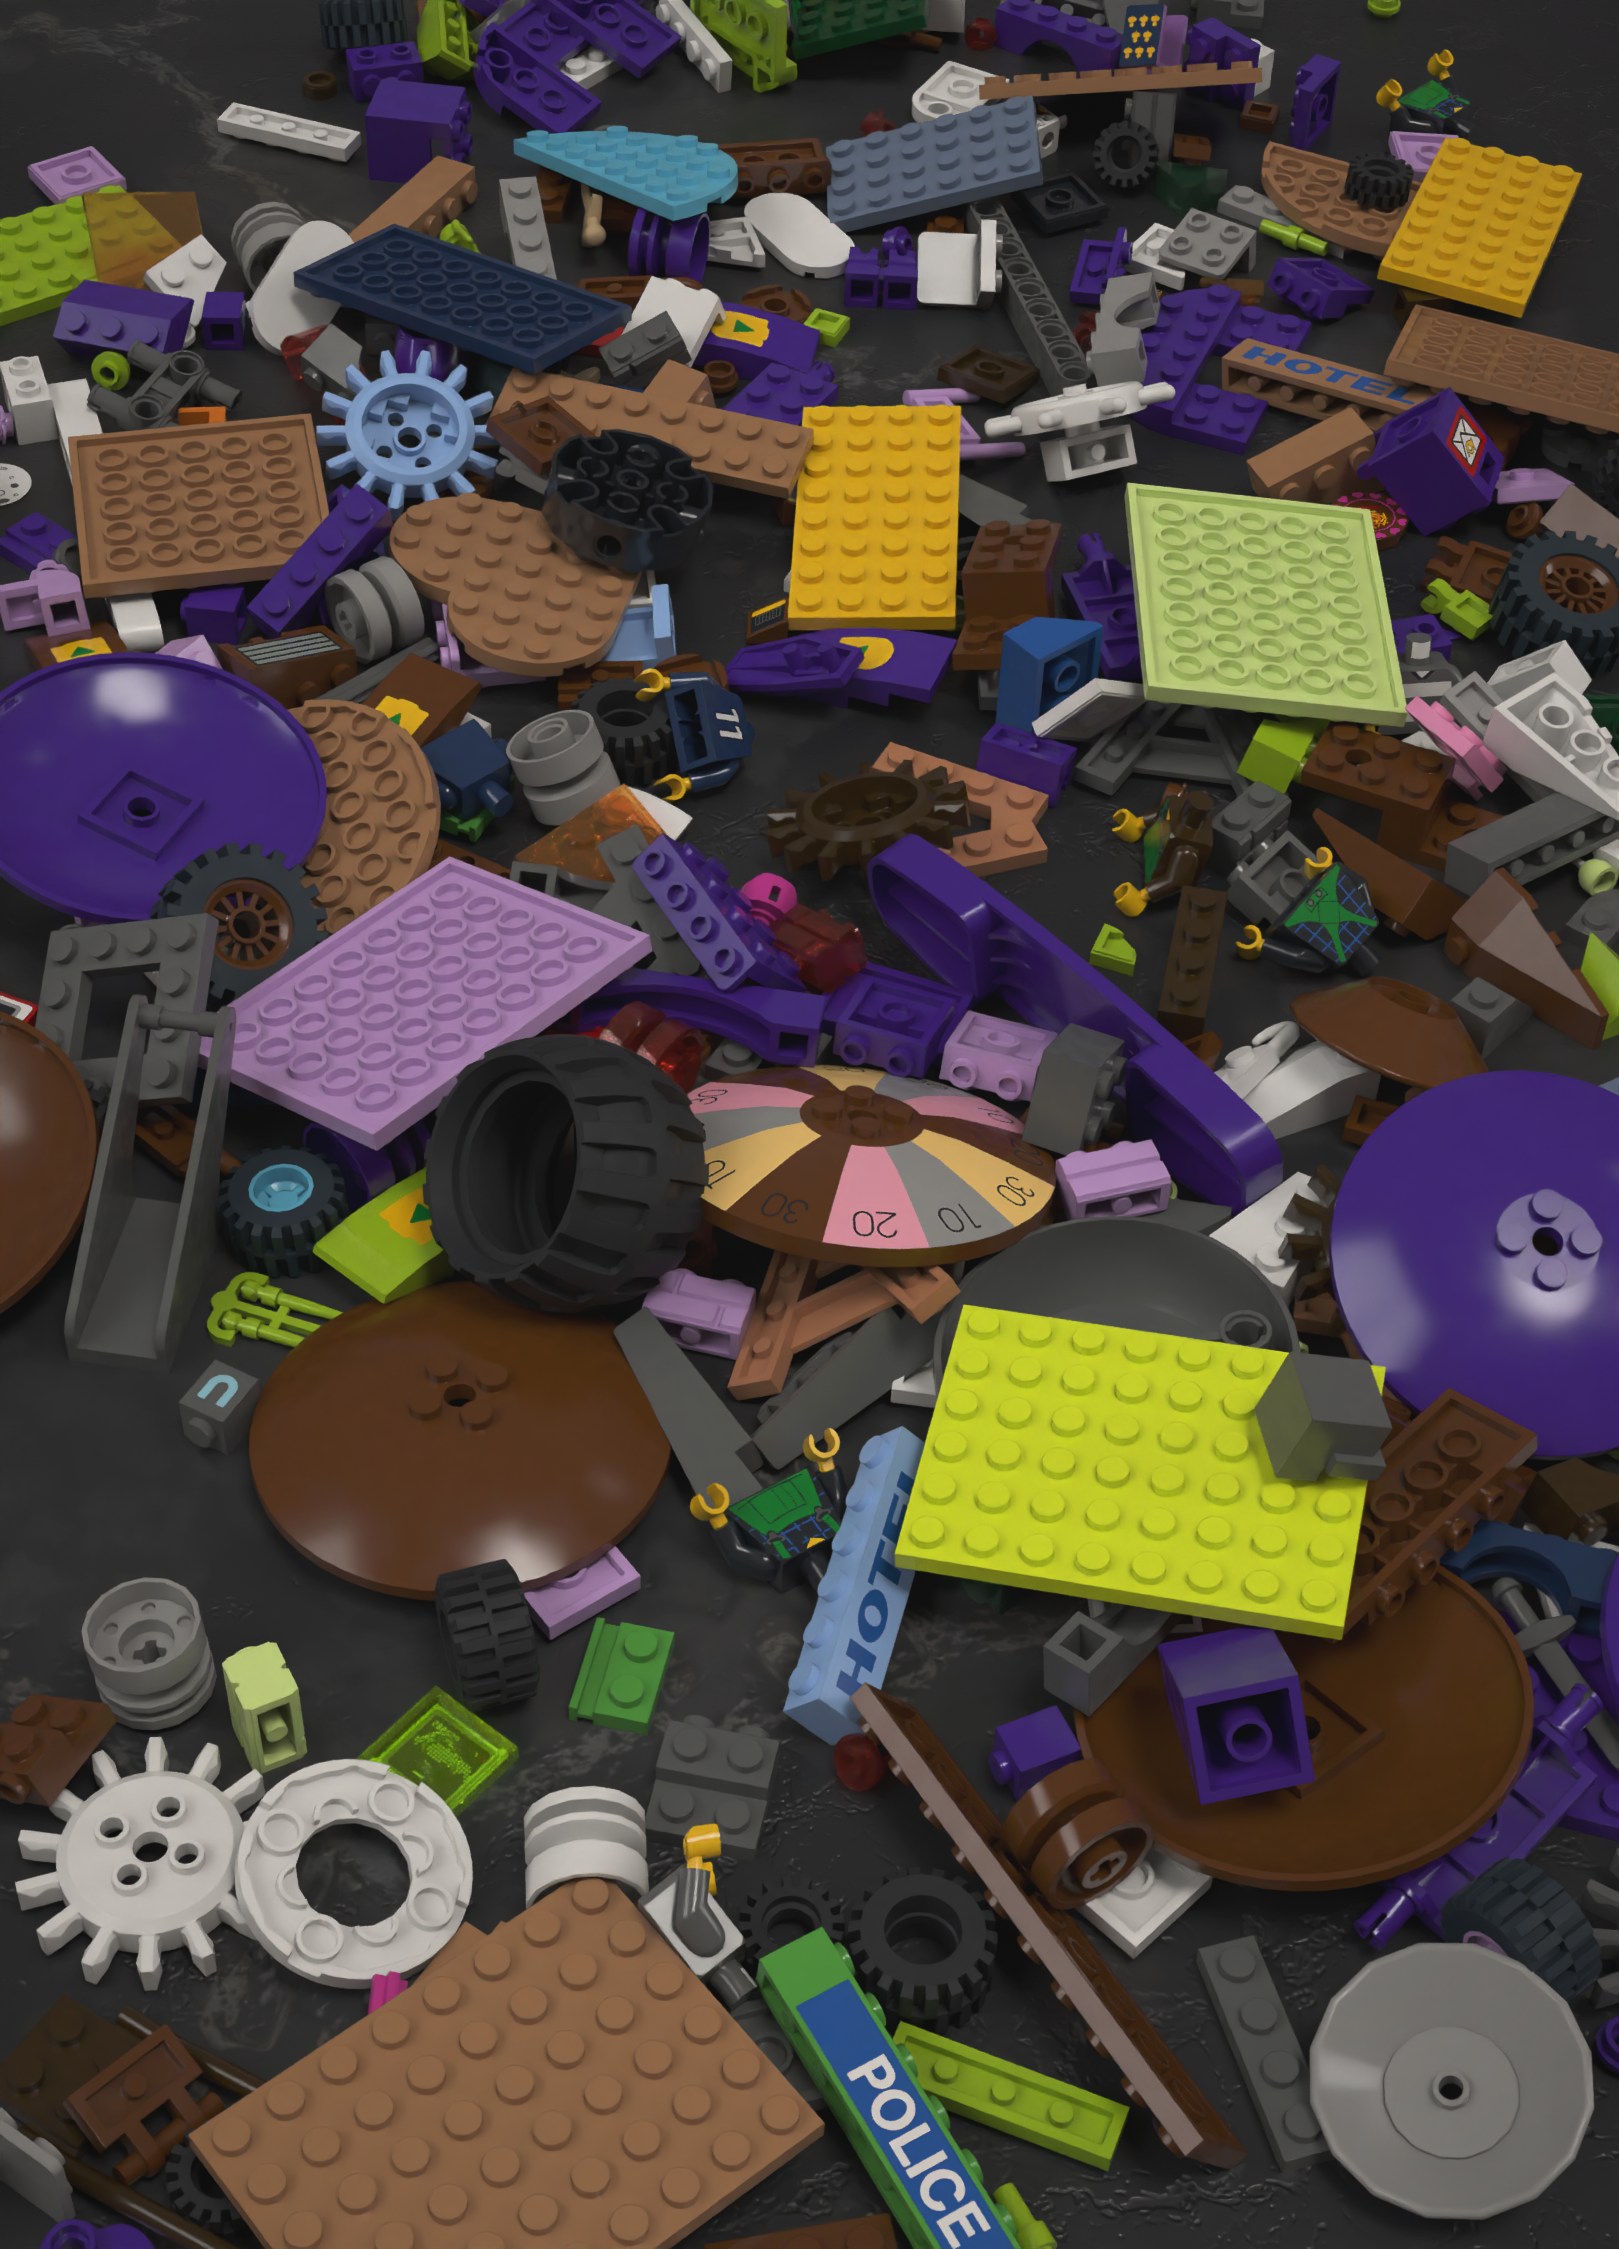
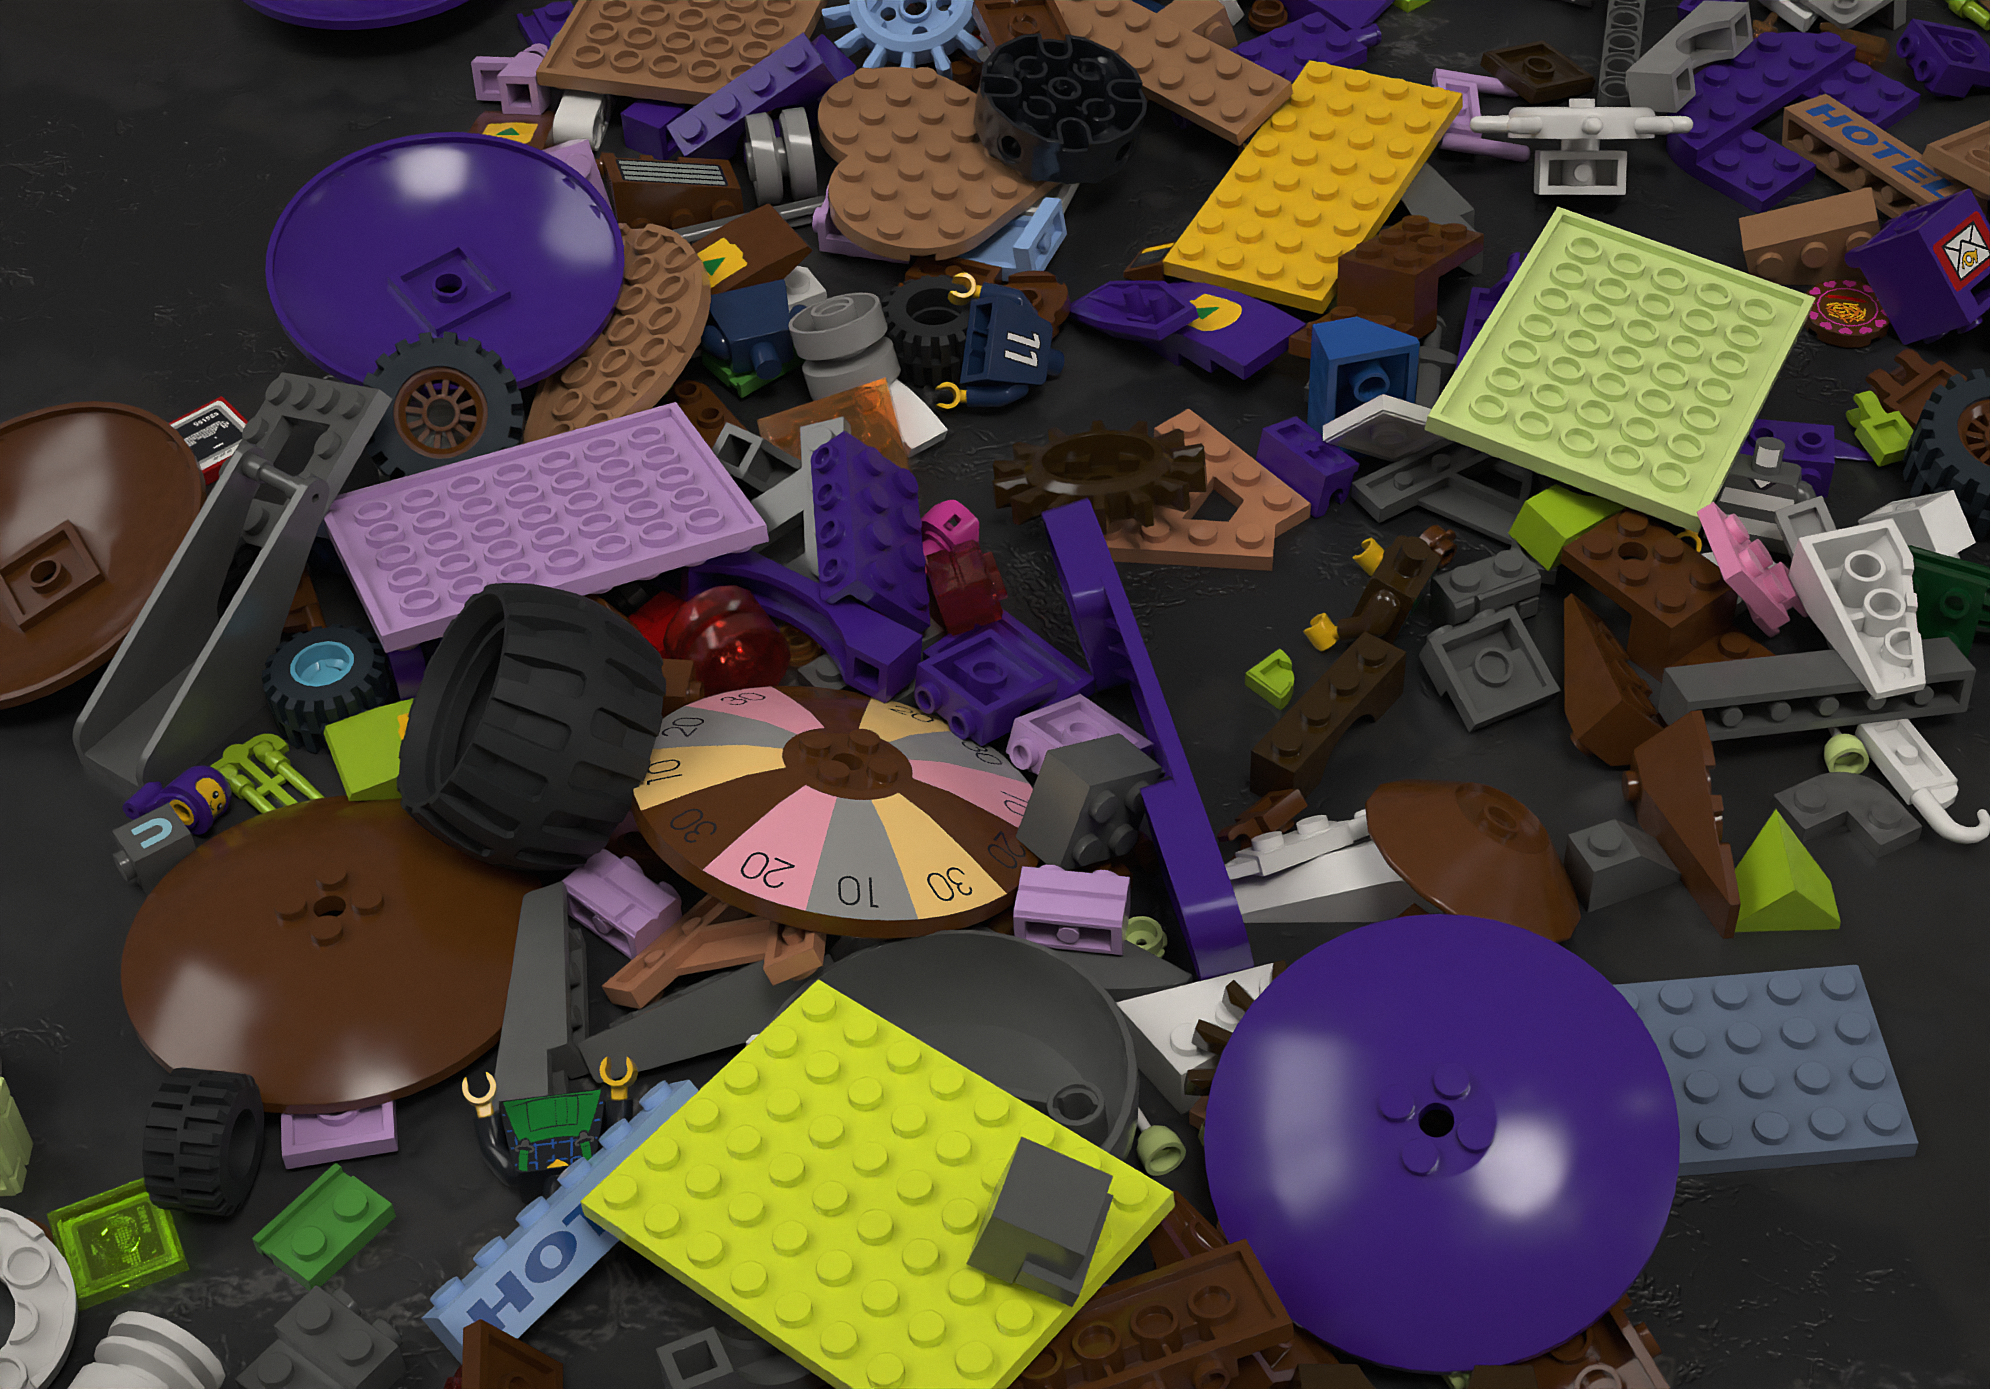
camera: 30 degrees right, 0 degrees up
black torso [1235,847,1381,977] -> none
none -> dark purple piece [122,765,232,834]

